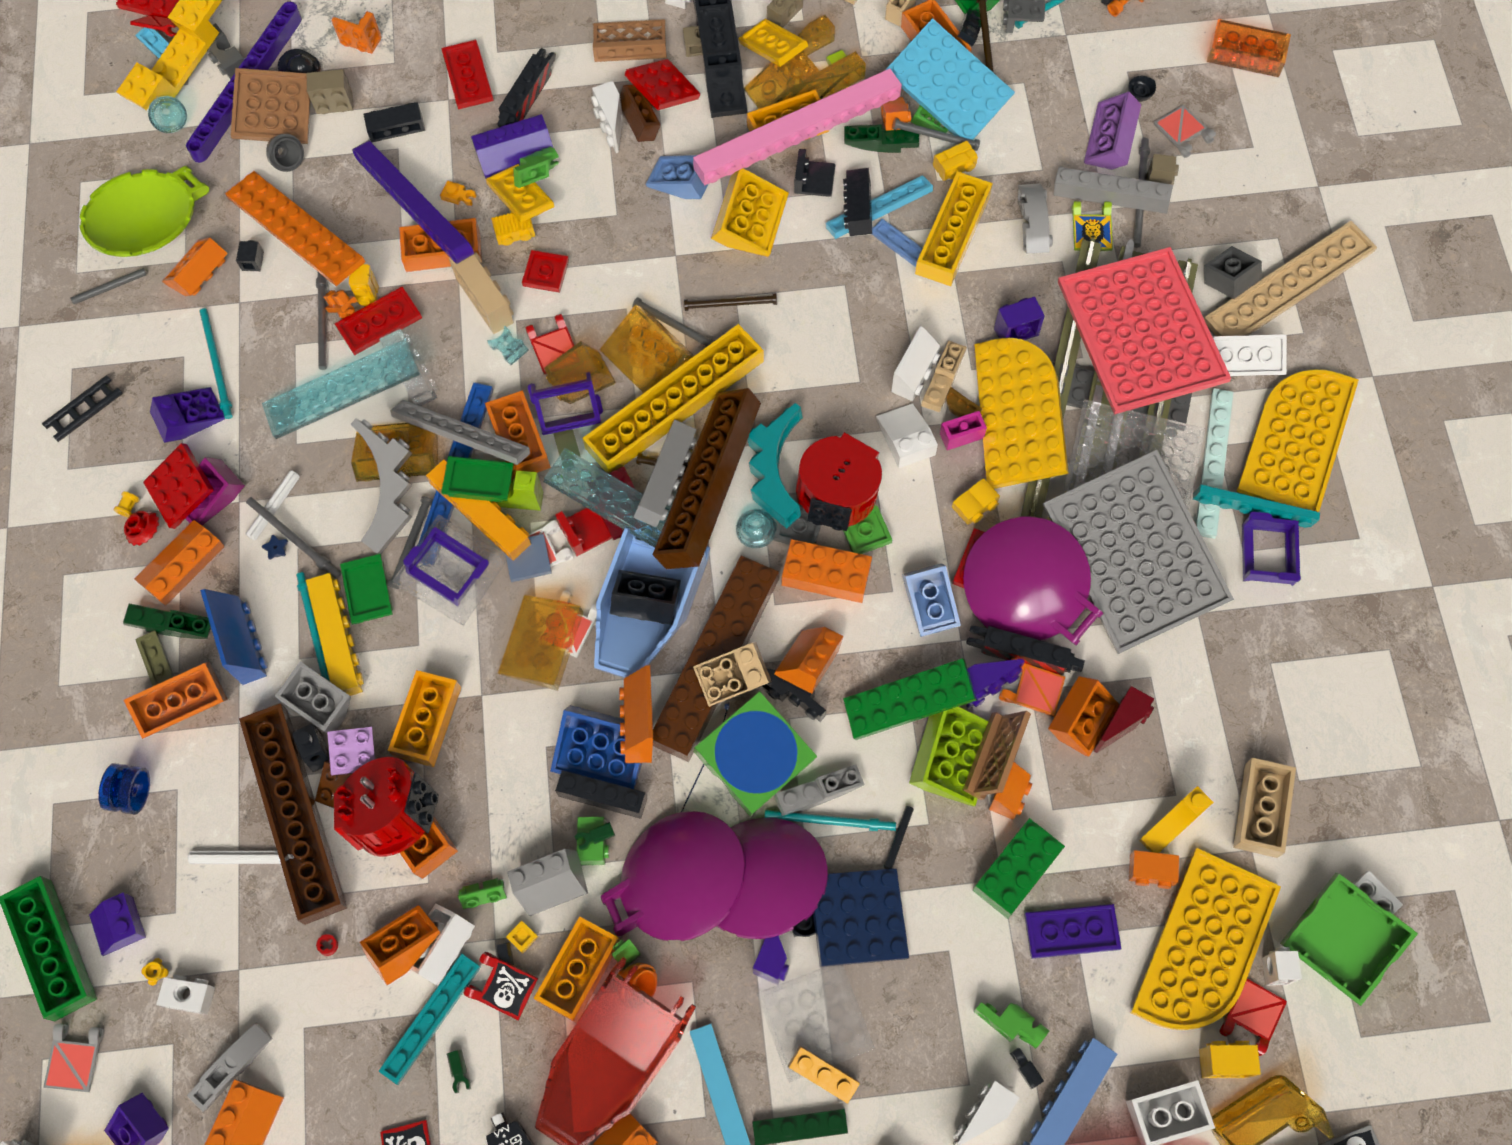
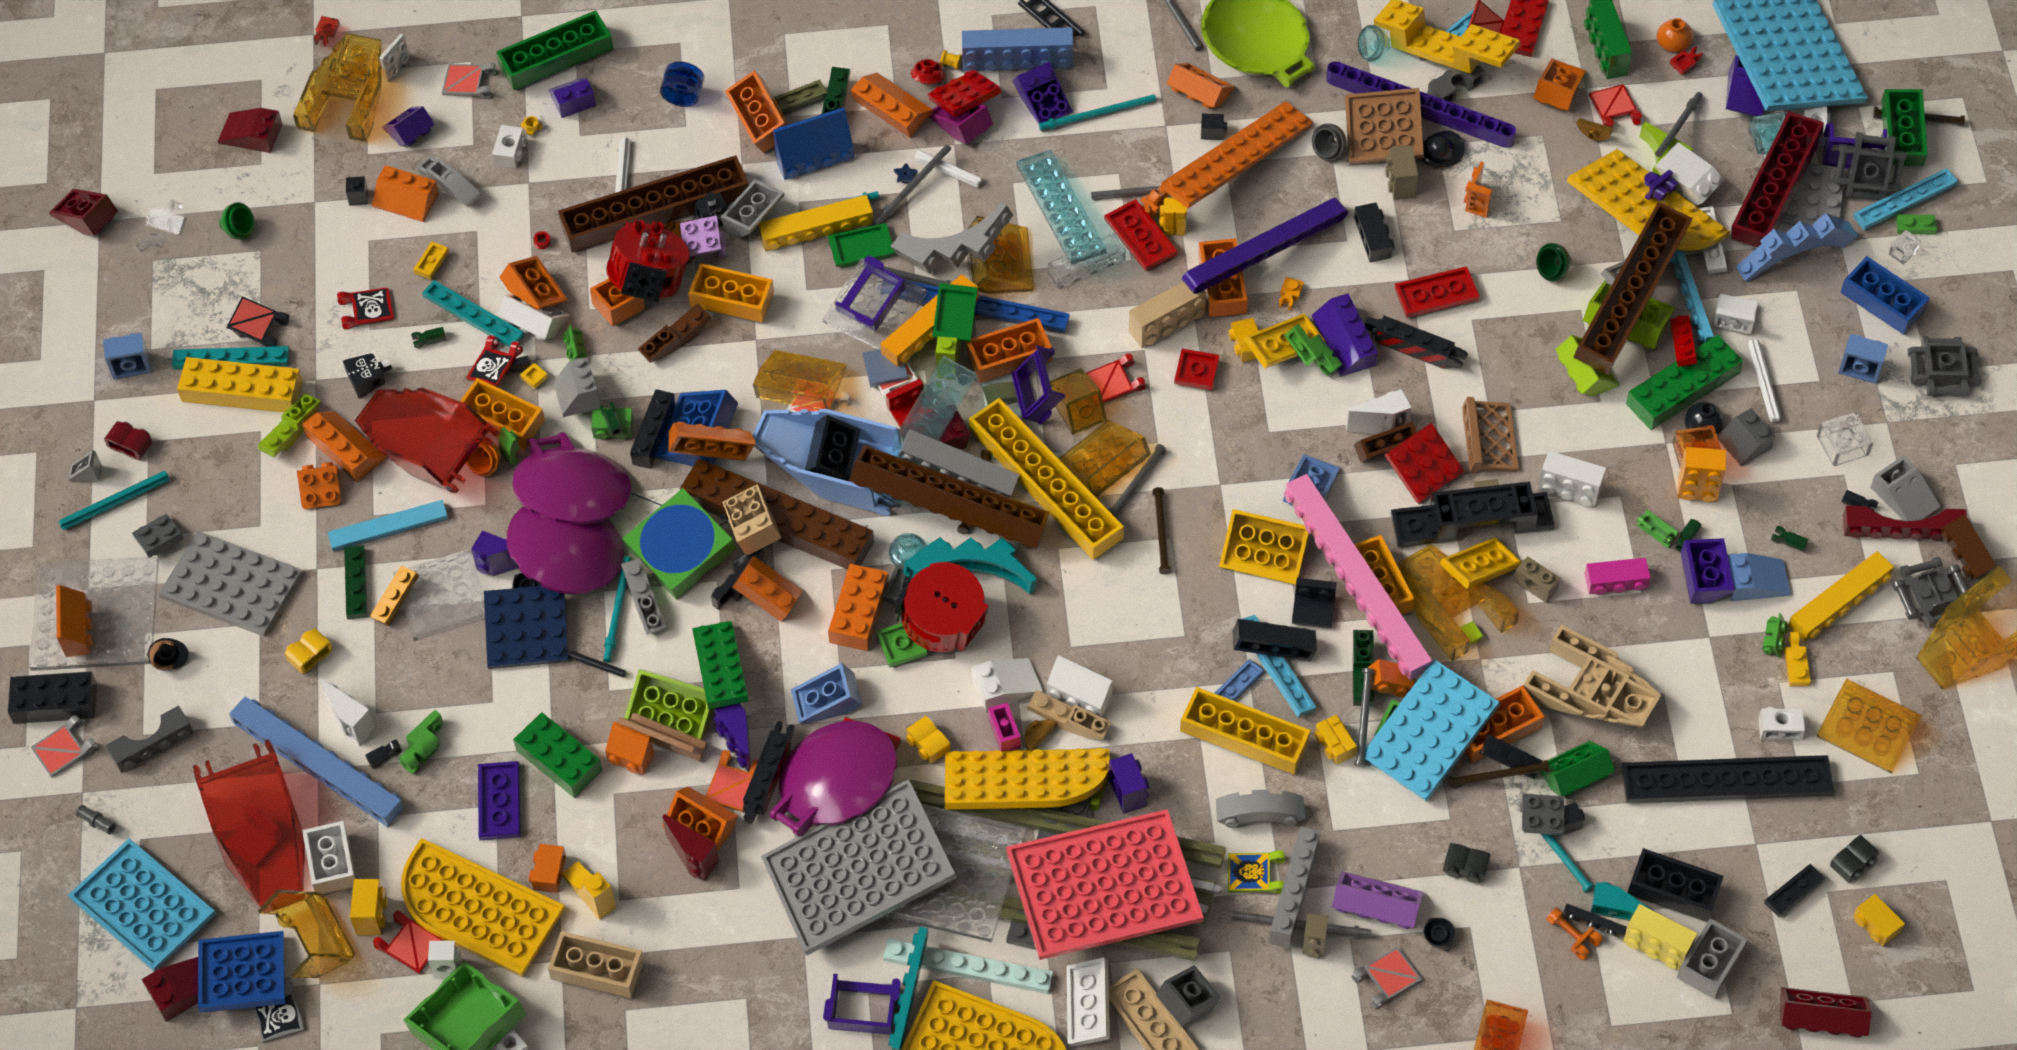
camera: 90 degrees right, 10 degrees down
light grey plate [390,400,530,465] -> none
clear light blue piece [487,326,529,365] -> none
none -> yellow plate [413,241,449,280]
none -> reddish brown slope [638,303,711,363]
none -> medium blue brick [962,27,1073,71]
none -> pearl dark grey brick [1443,843,1491,883]

